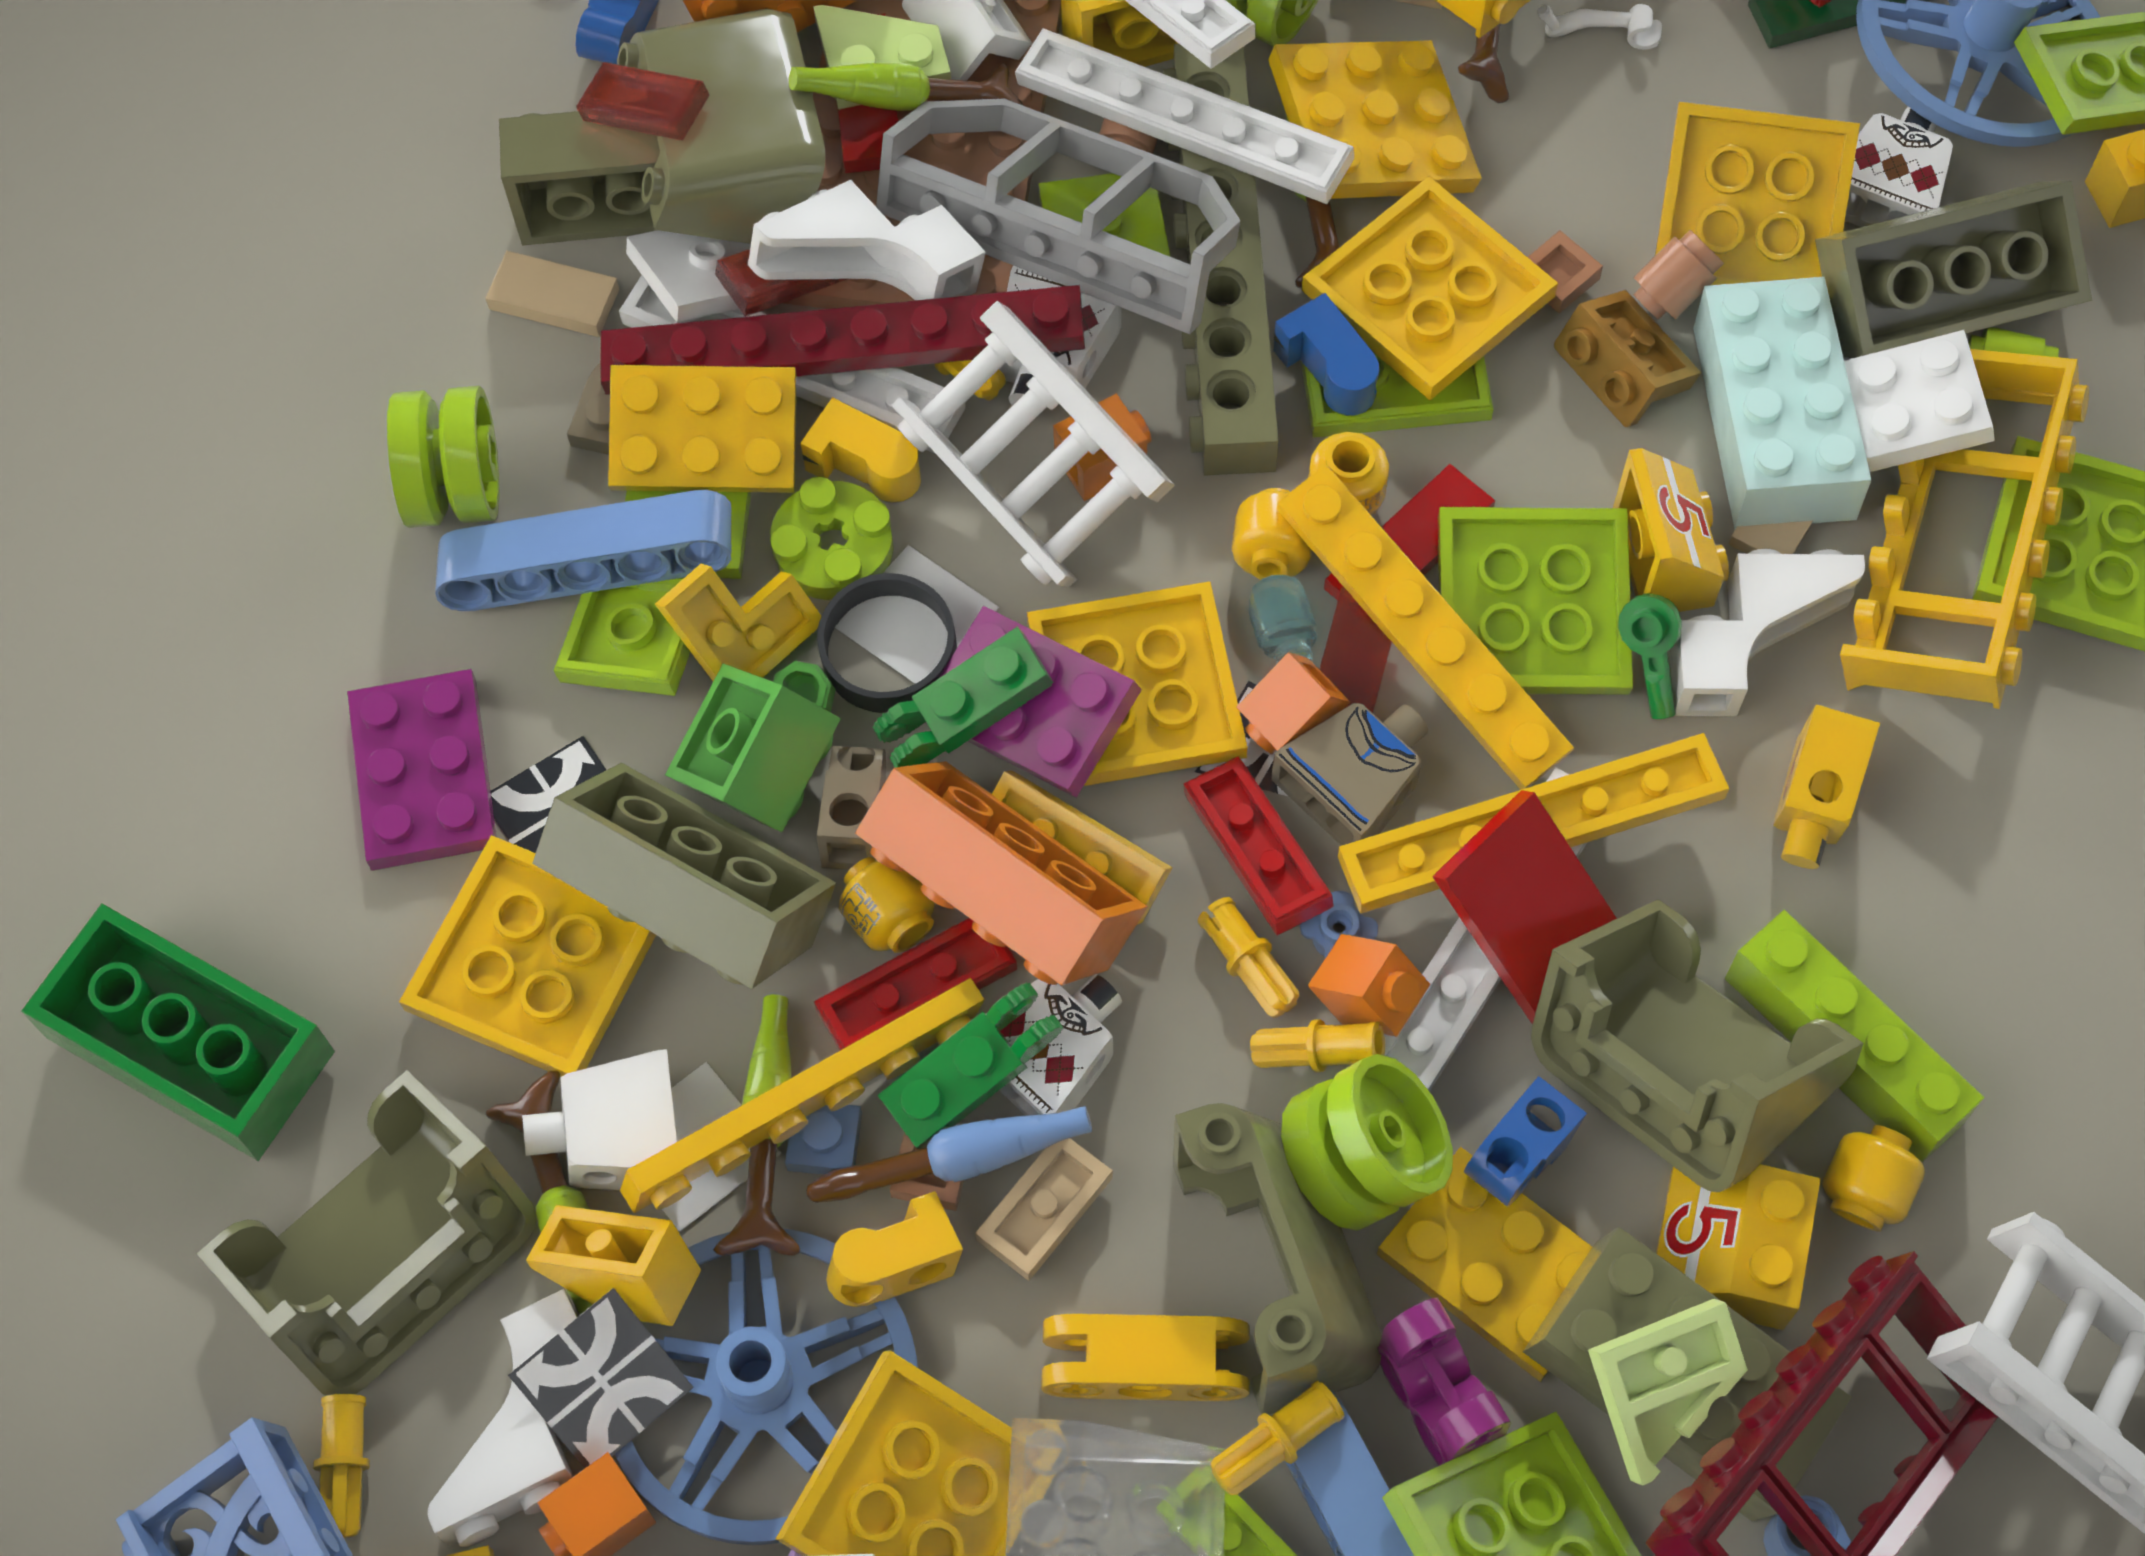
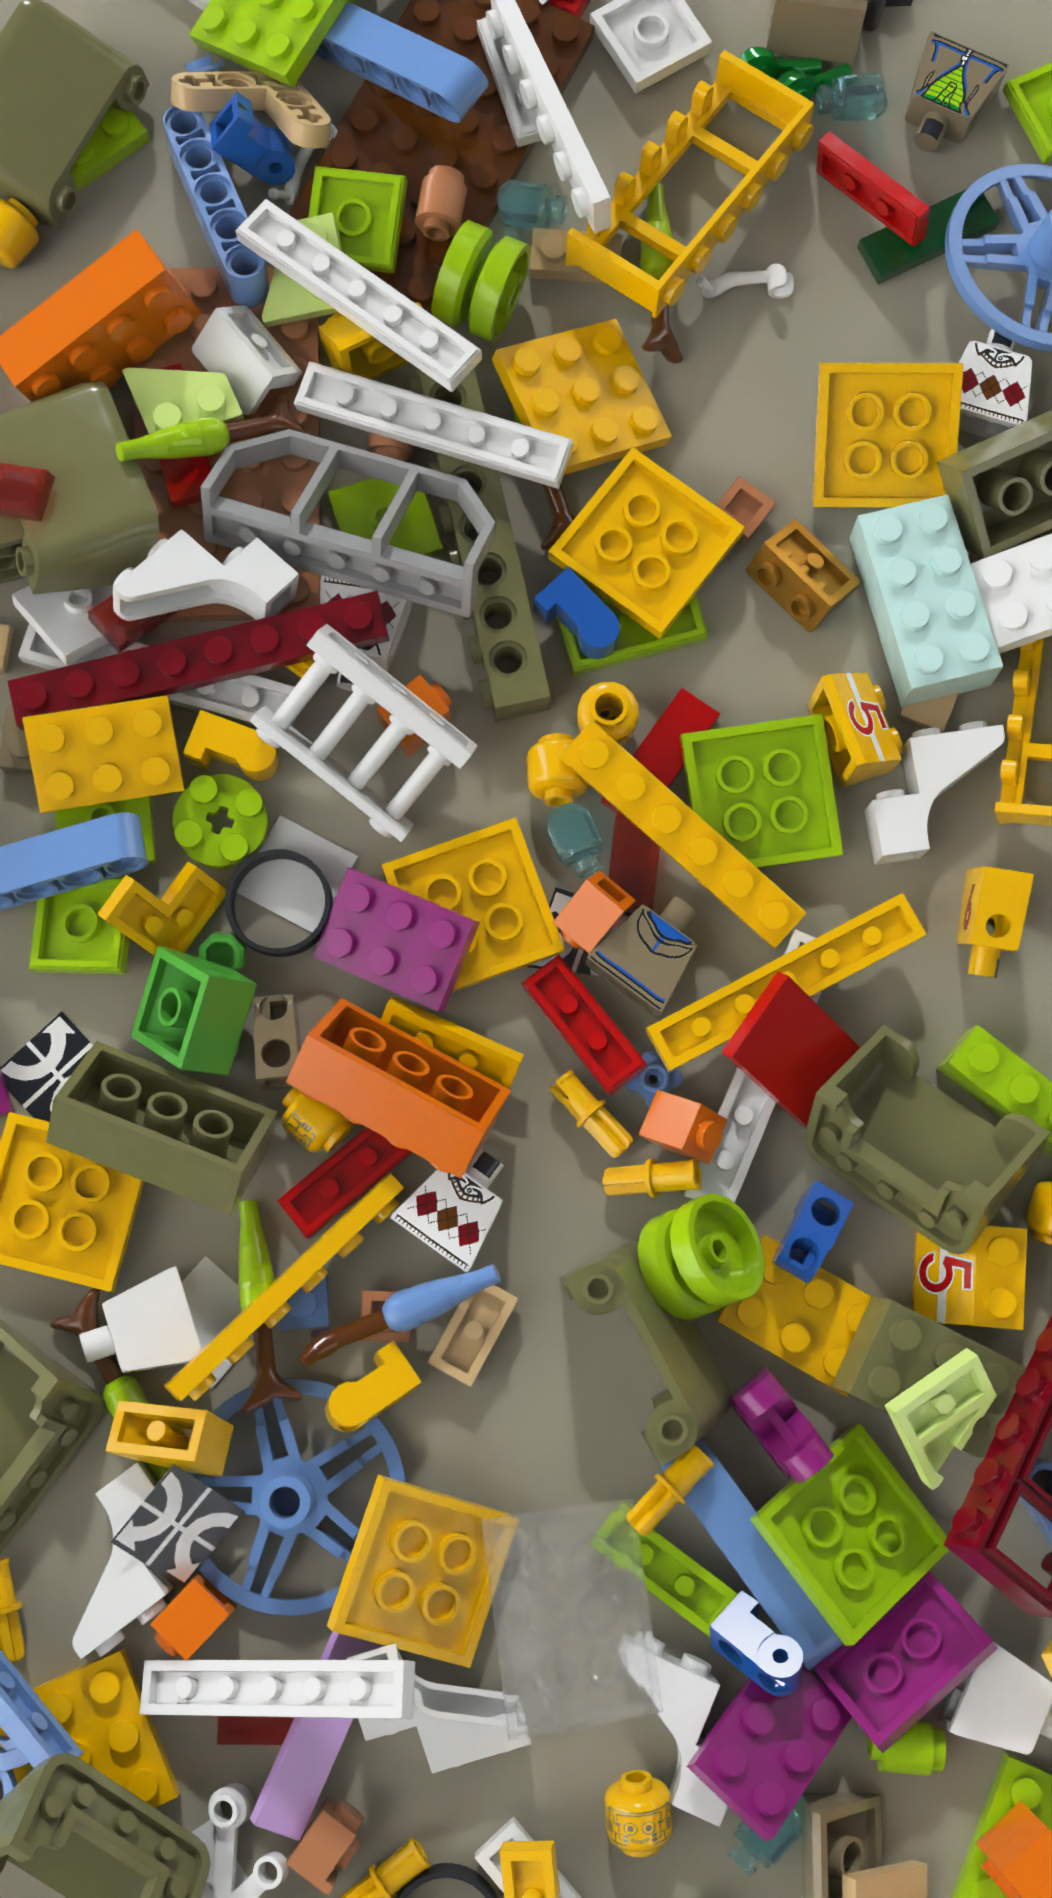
camera: 15 degrees left, 15 degrees up
green hinge [873,626,1054,768] -> none
green hinge [877,982,1063,1149] -> none
yellow piece [1041,1314,1250,1401] -> none
green plate [1618,593,1682,719] -> none
nougat brick [1633,230,1724,320] -> none

